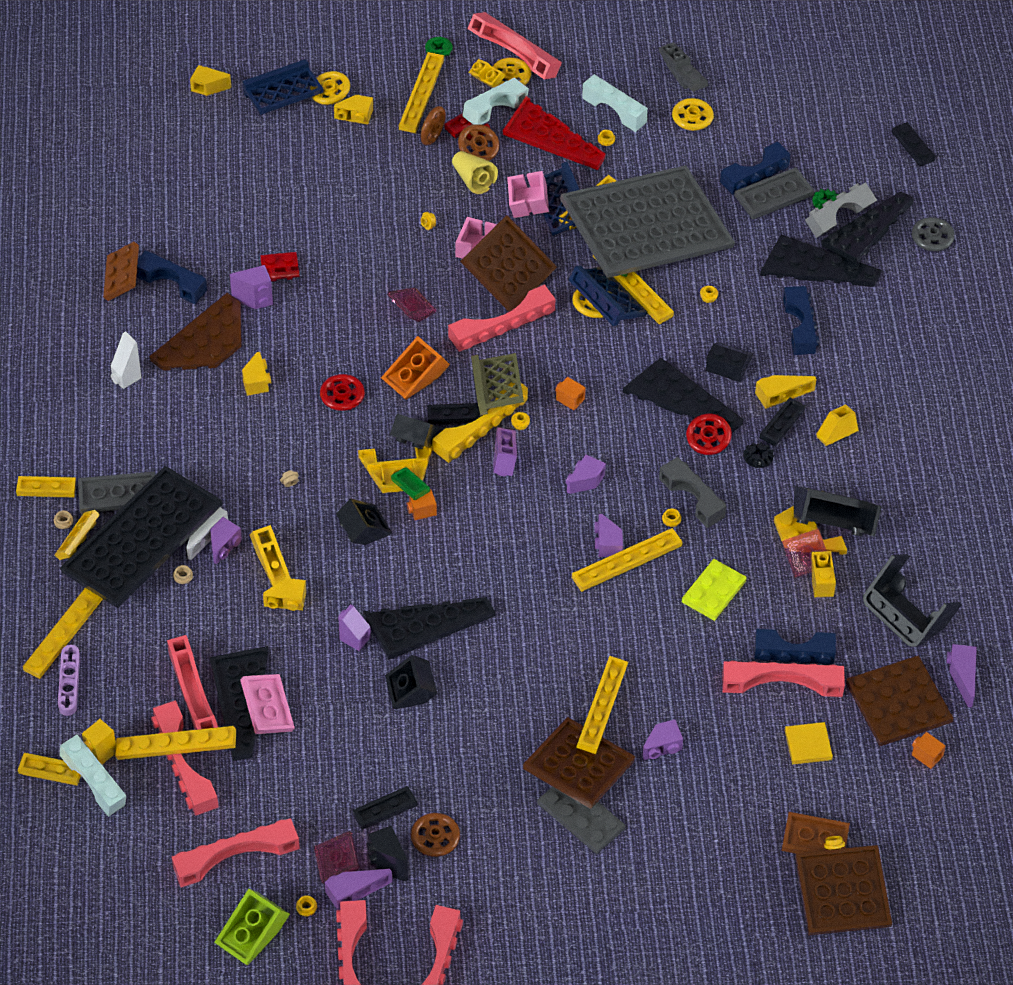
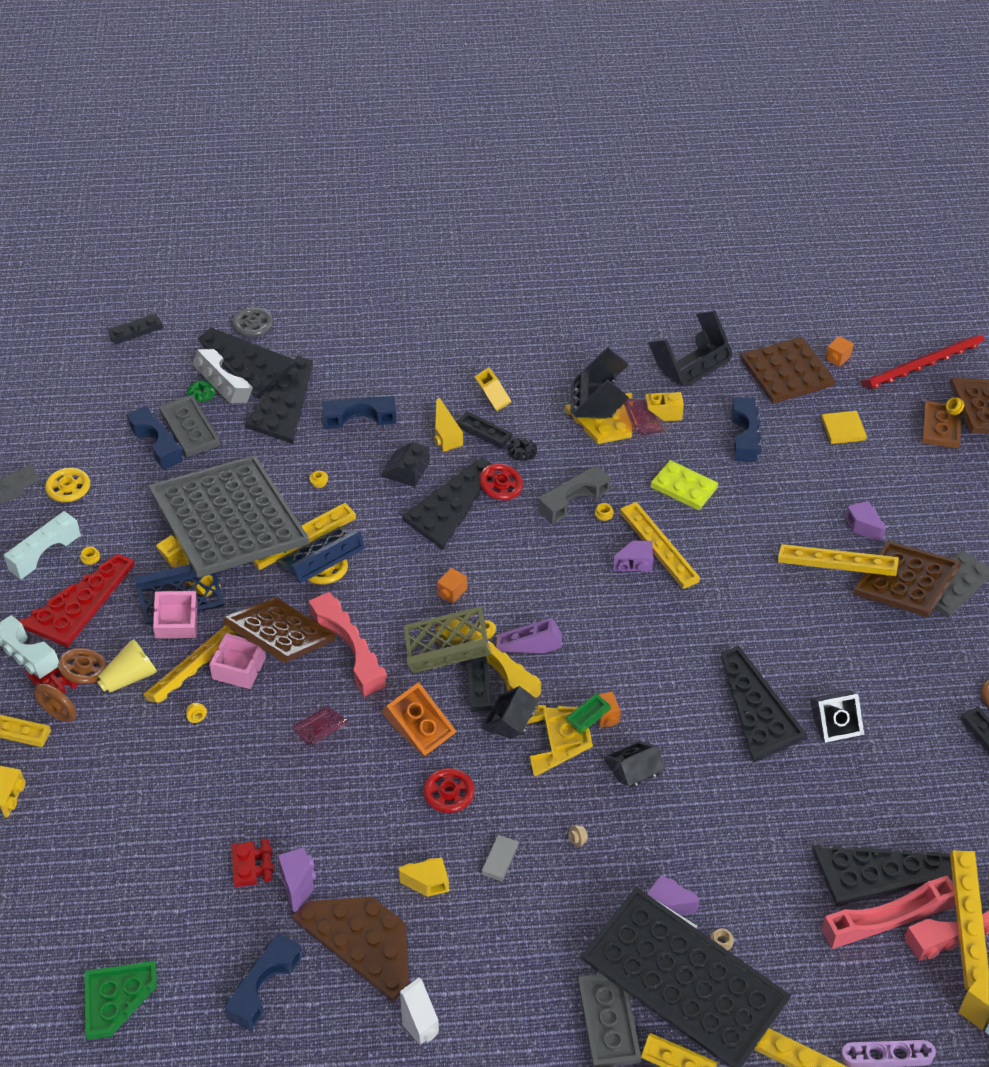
camera: 90 degrees left, 5 degrees down
dark orange plate [103,242,139,301] -> none
bright pink plate [240,674,295,734] -> none
yellow slope [250,525,291,587] -> none
yellow slope [263,578,306,611] -> none
medium lavender slope [338,604,371,651] -> none
medium lavender slope [566,455,606,494] -> none
coral arch [723,661,845,697] -> none
medium lavender slope [946,644,976,708] -> none
none -> green plate [85,961,158,1040]
none -> yellow plate [143,625,240,703]
none -> light grey tile [482,835,519,882]
none -> red plate [861,334,985,389]

